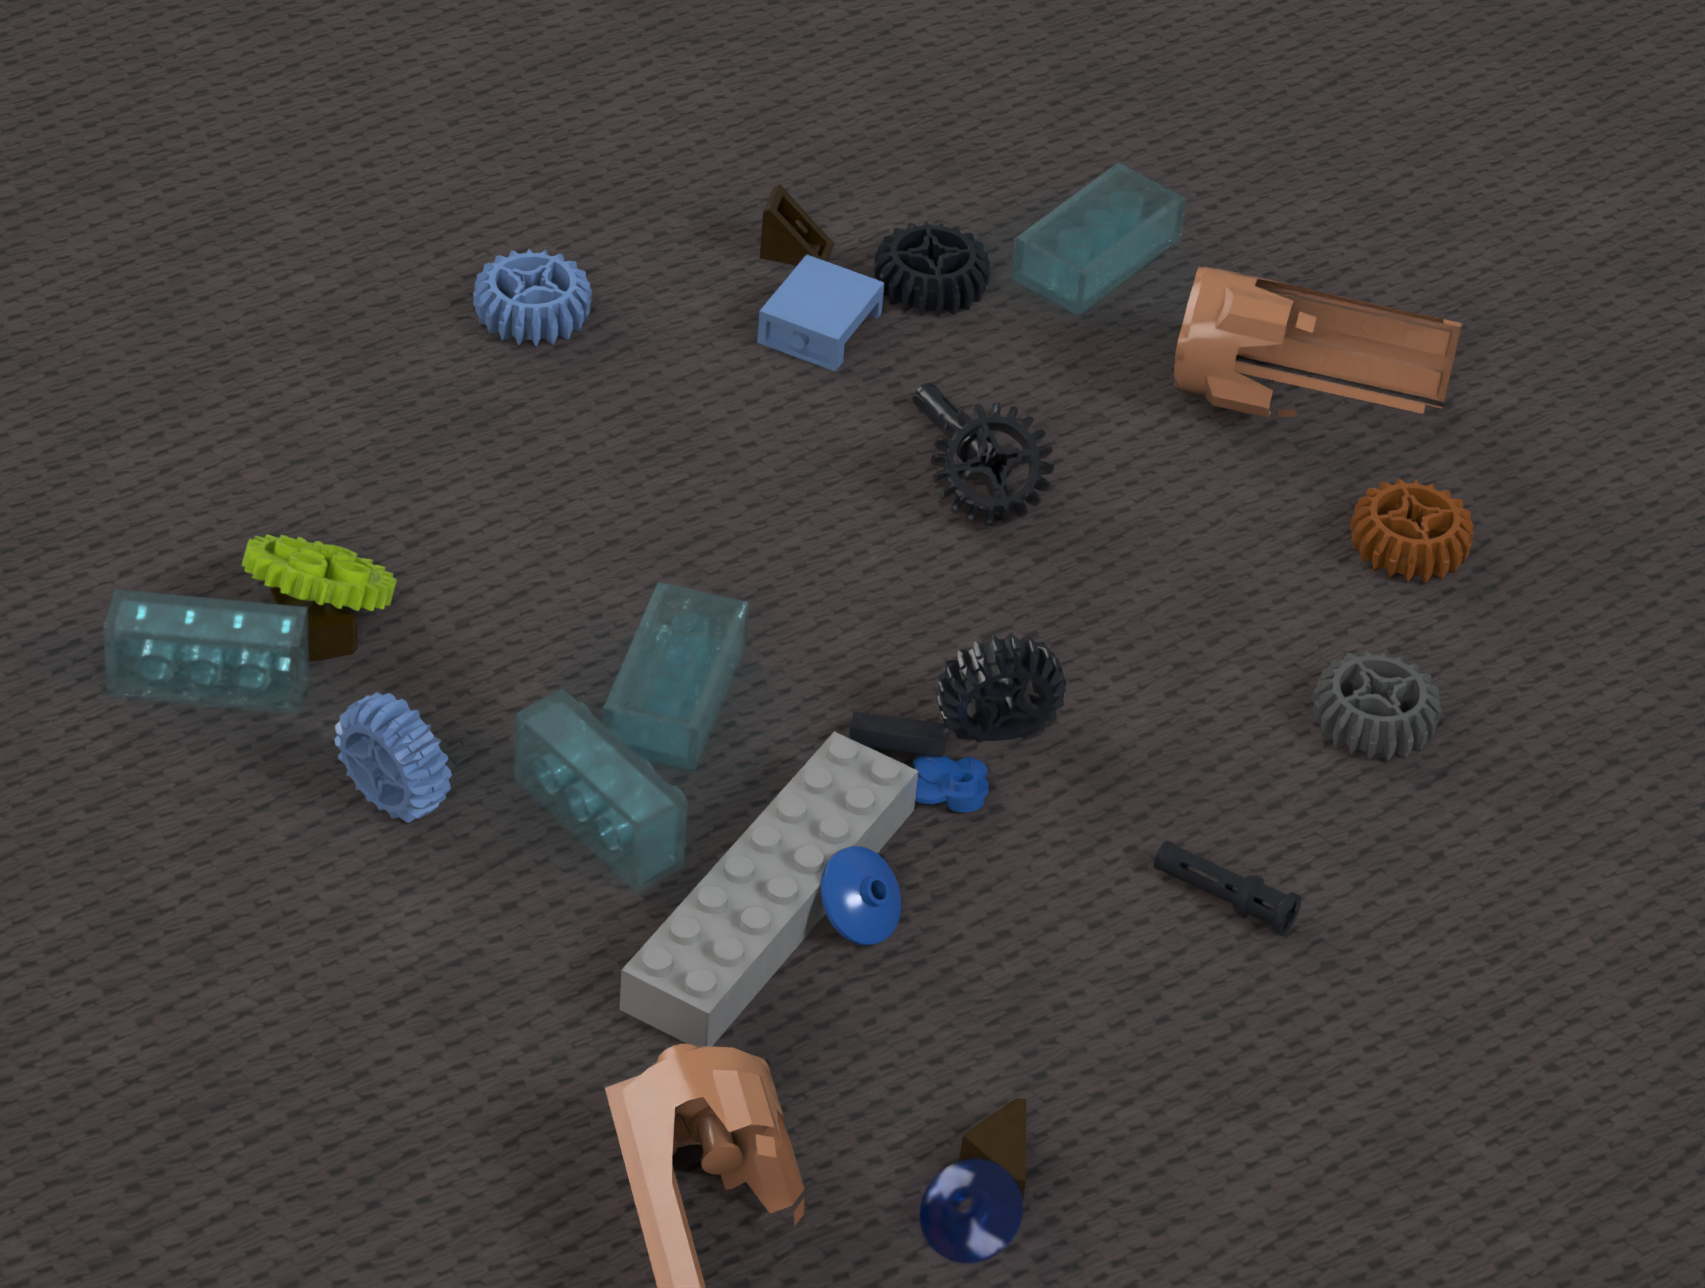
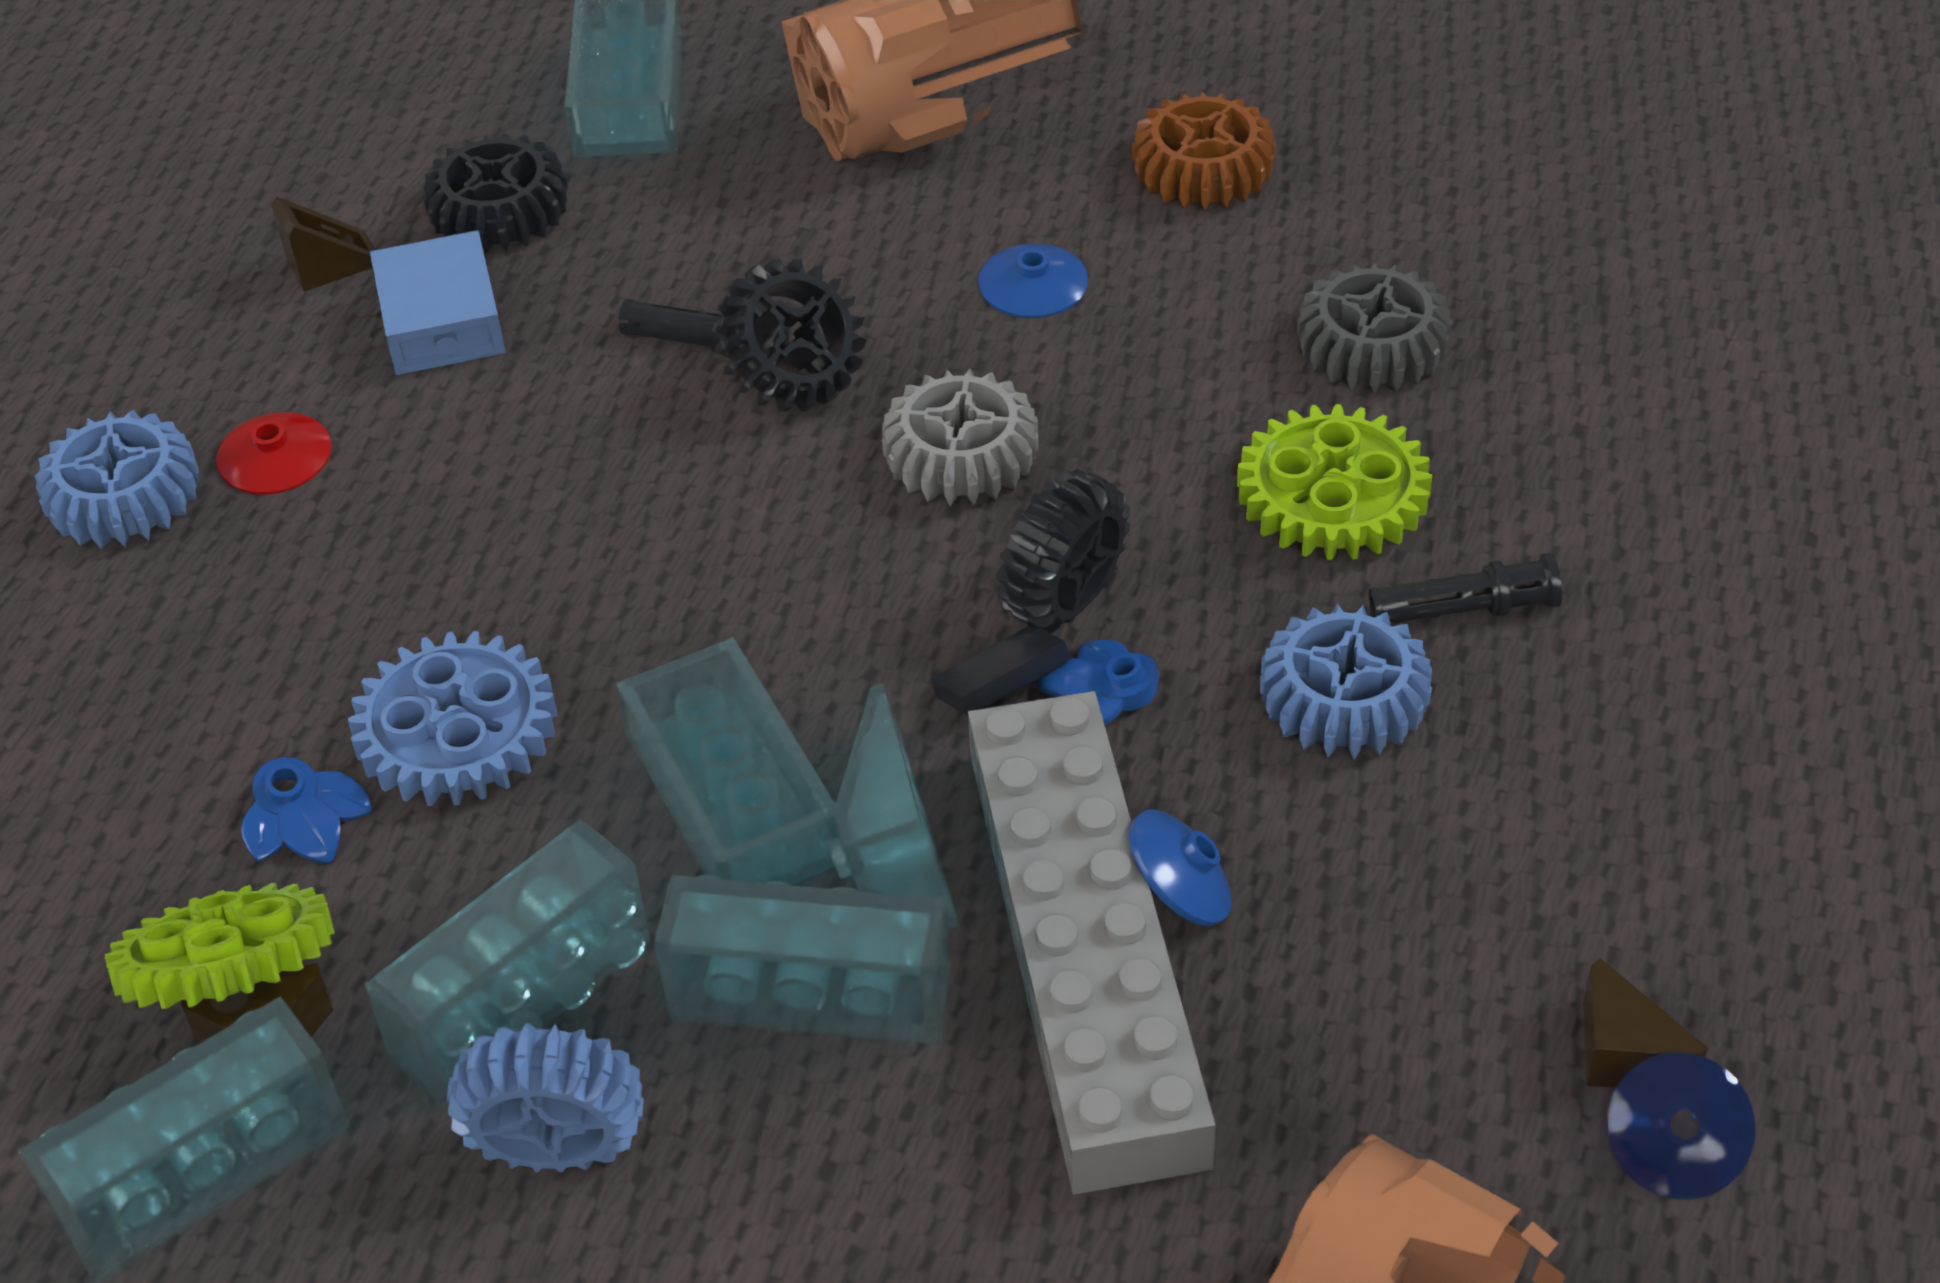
camera: 35 degrees left, 5 degrees up
none -> red dish [216,412,332,495]
none -> blue plate [241,757,372,864]
none -> medium blue gear [348,631,558,806]
none -> clear light blue brick [365,818,651,1109]
none -> clear light blue wedge [829,683,960,930]
none -> light grey gear [882,368,1039,506]
none -> blue dish [979,243,1088,318]
none -> lime gear [1237,404,1432,560]
none -> medium blue gear [1260,603,1432,760]

